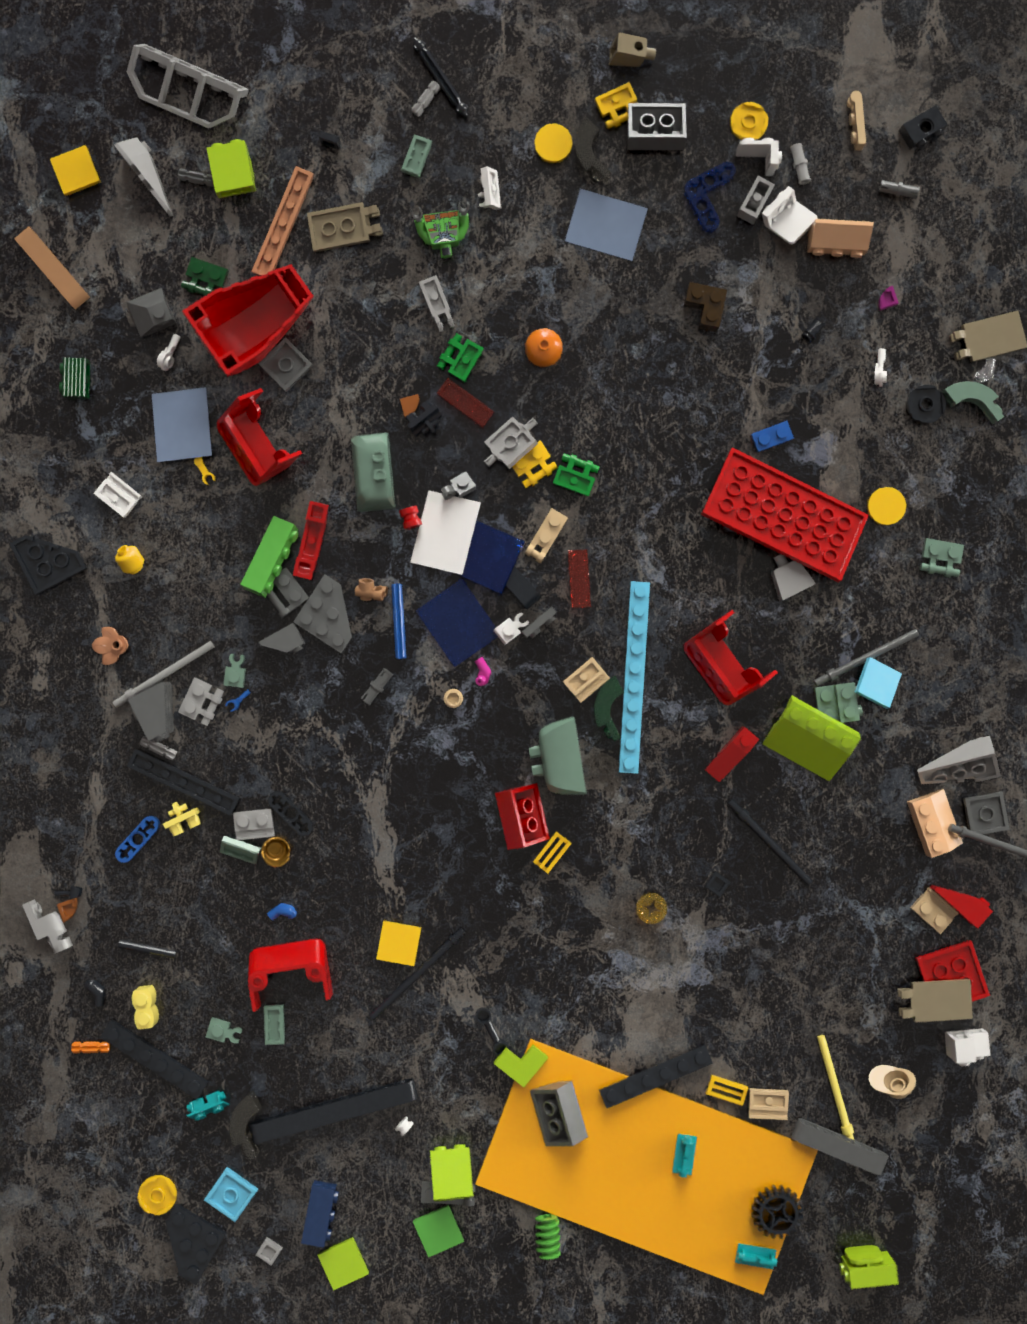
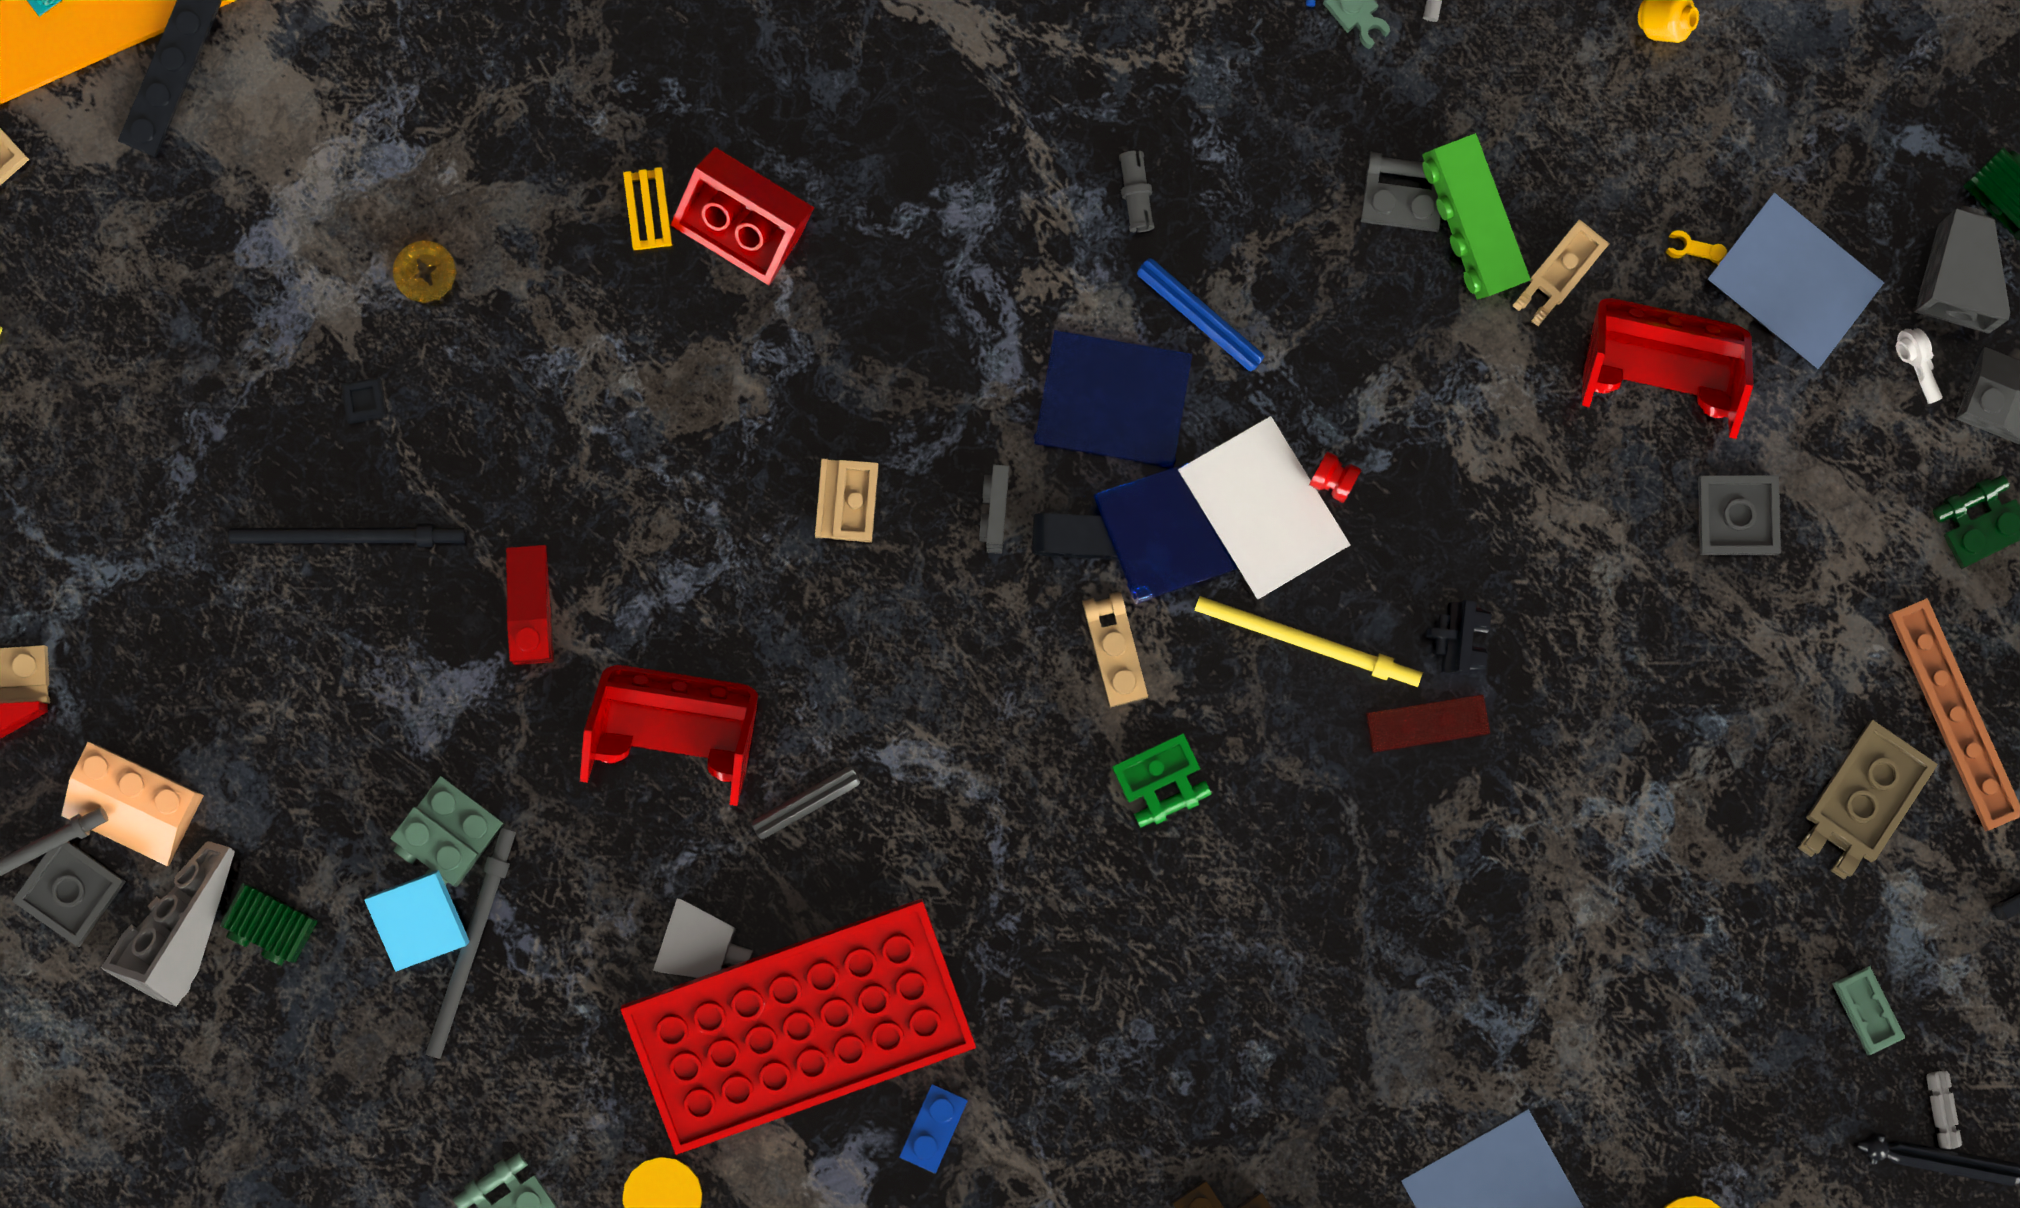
camera: 135 degrees right, 5 degrees down
white plate [94,472,142,518] -> none
red windscreen [183,264,314,376] -> none
dark grey slope [259,623,306,654] -> none
red slope [293,501,329,580] -> none
dark grey plate [293,574,352,653] -> none
sand green hips [351,433,396,512] -> none
medium nougat plate [355,578,388,601] -> none
dark orange tile [400,394,419,418] -> none
torso [410,201,470,258] -> none
light grey hinge [419,275,455,332] -> none
green plate [437,333,484,382] -> none
plate [441,472,476,501] -> none
tan plate [444,689,463,708] -> none
dark pink arm [475,657,491,686] -> none
white plate [478,167,501,210] -> none
light grey plate [484,417,538,469] -> none
white plate [494,613,529,645] -> none
yellow plate [512,440,558,488] -> none
orange cylinder [525,328,563,367] -> none
sand green hips [529,717,586,794] -> none
clear red tile [568,549,591,608] -> none
clear green arch [593,676,624,741] -> none
medium azure plate [619,581,650,774] -> none
yellow tile [705,1074,748,1106] -> none
lime piece [762,695,861,781] -> none
none -> dark green brick [220,883,318,966]
none -> dark grey axle [751,766,860,839]
none -> light yellow bar [1195,596,1423,687]
none -> tan hinge [1513,219,1610,326]
none -> dark grey slope [1914,207,2010,333]

